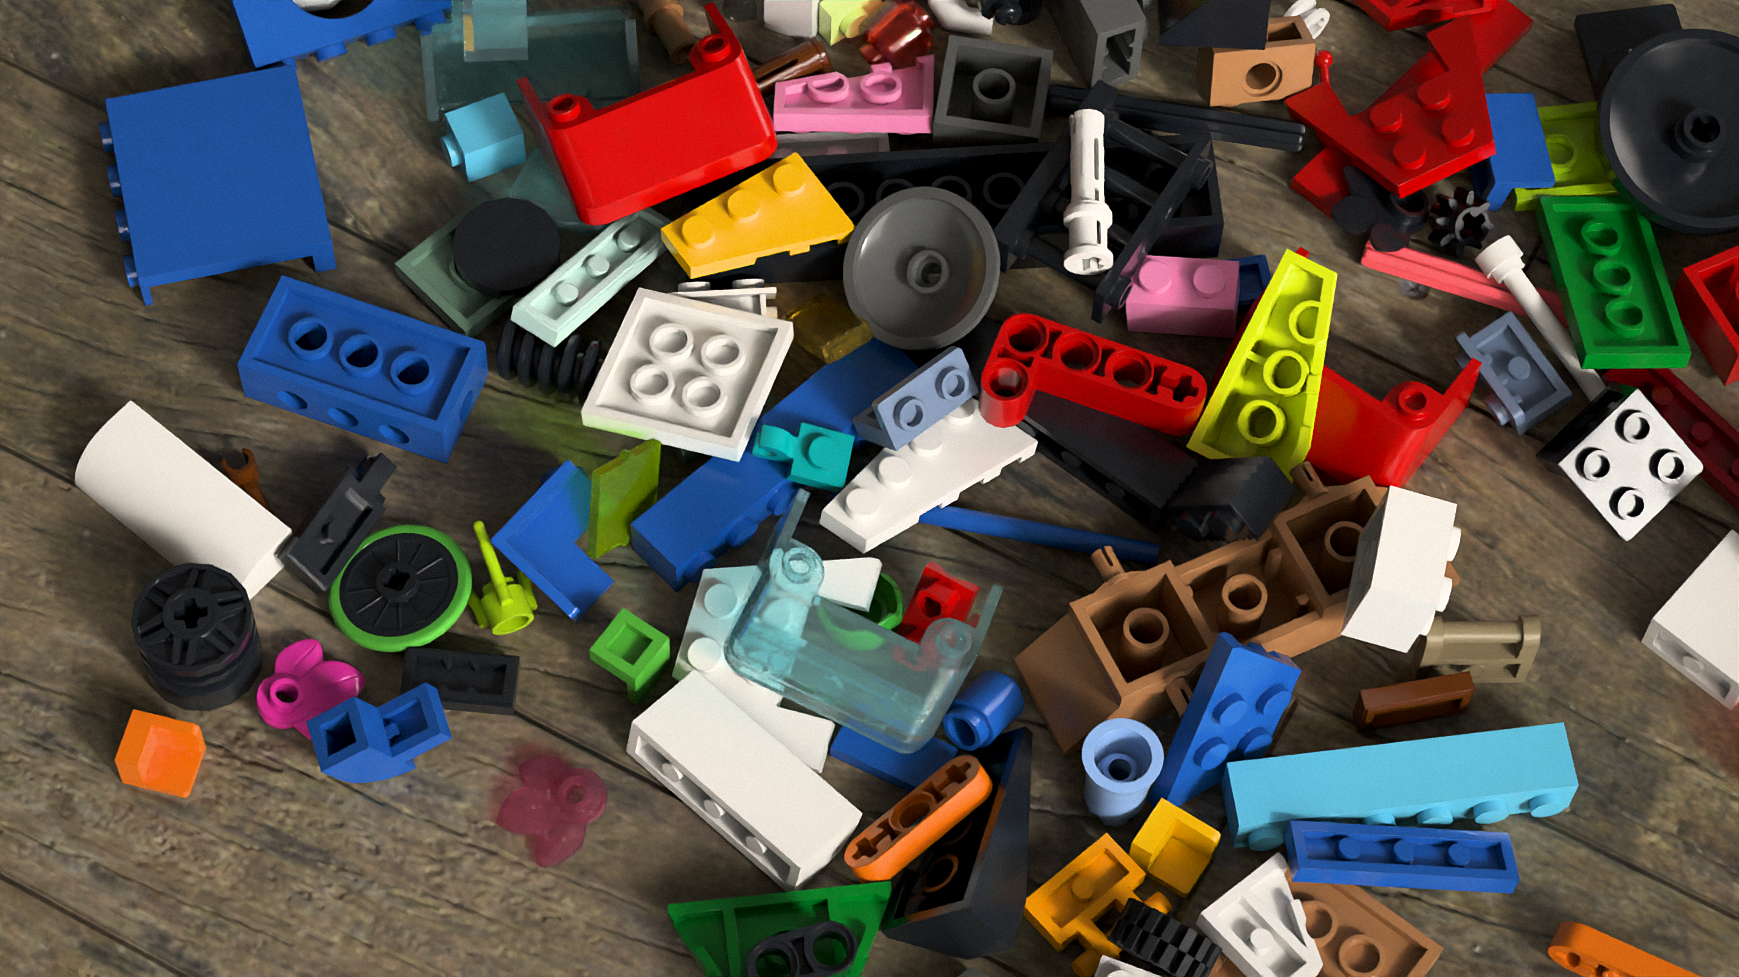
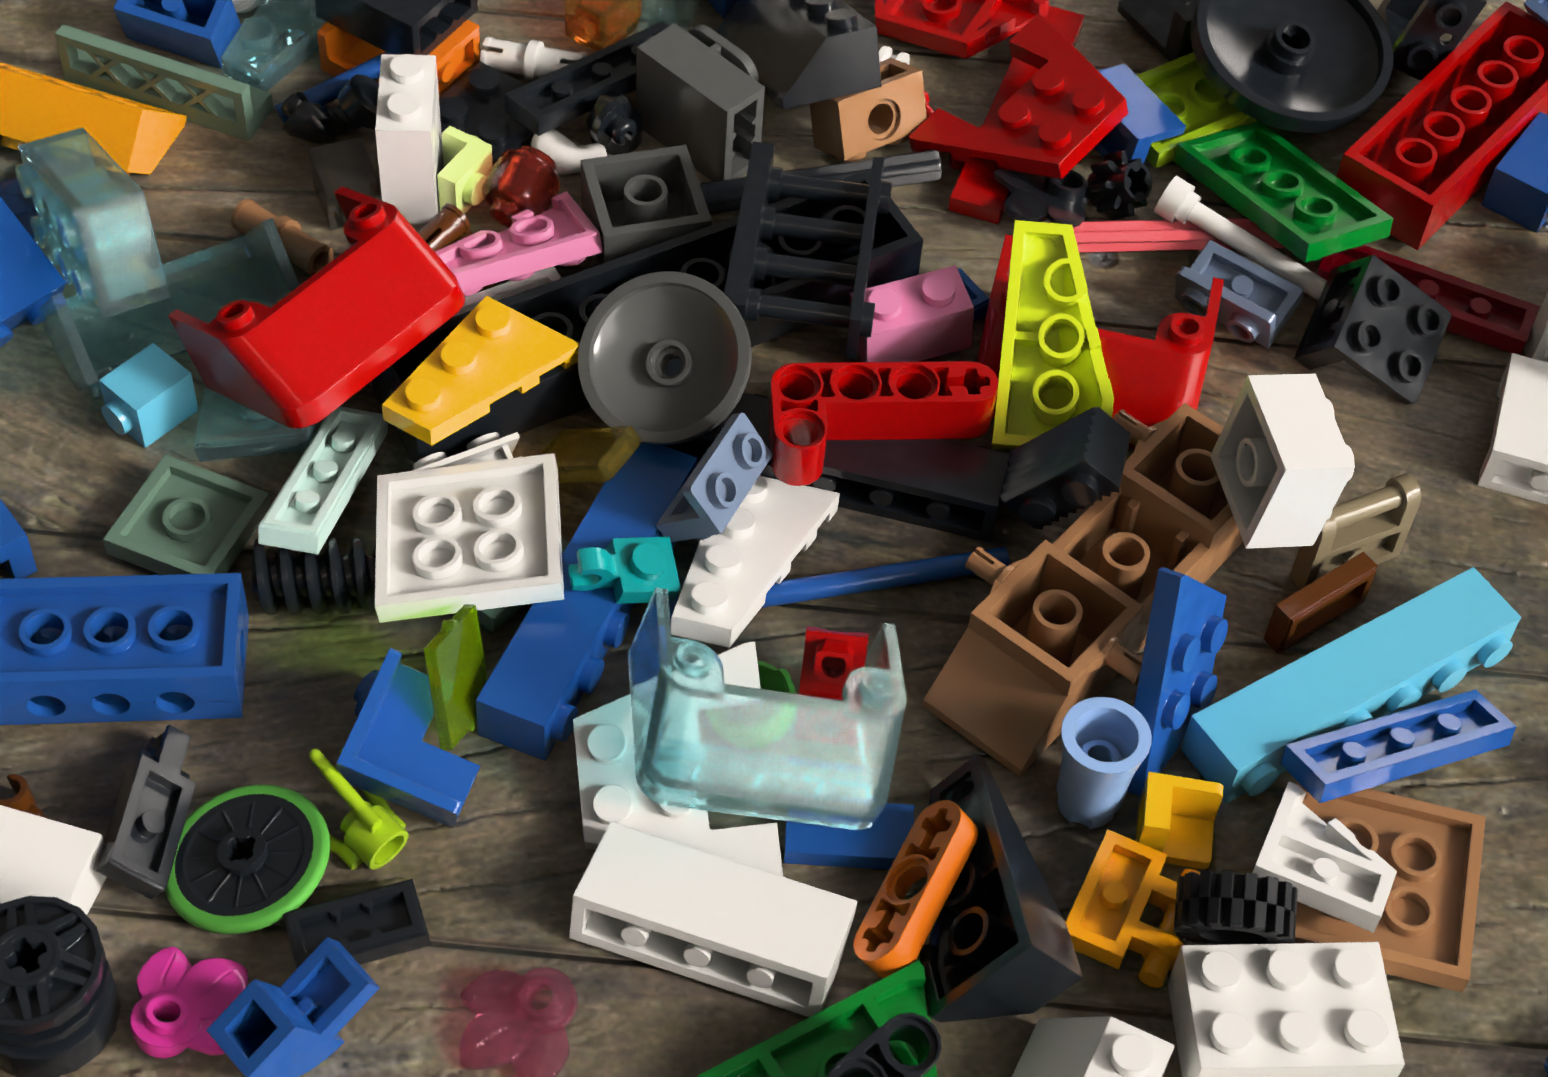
camera: 25 degrees left, 10 degrees down
black tile [452,197,561,299] -> none
bright green panel [589,608,671,706] -> none
blue brick [943,670,1024,751] -> none
white pin [1063,109,1113,275] -> none

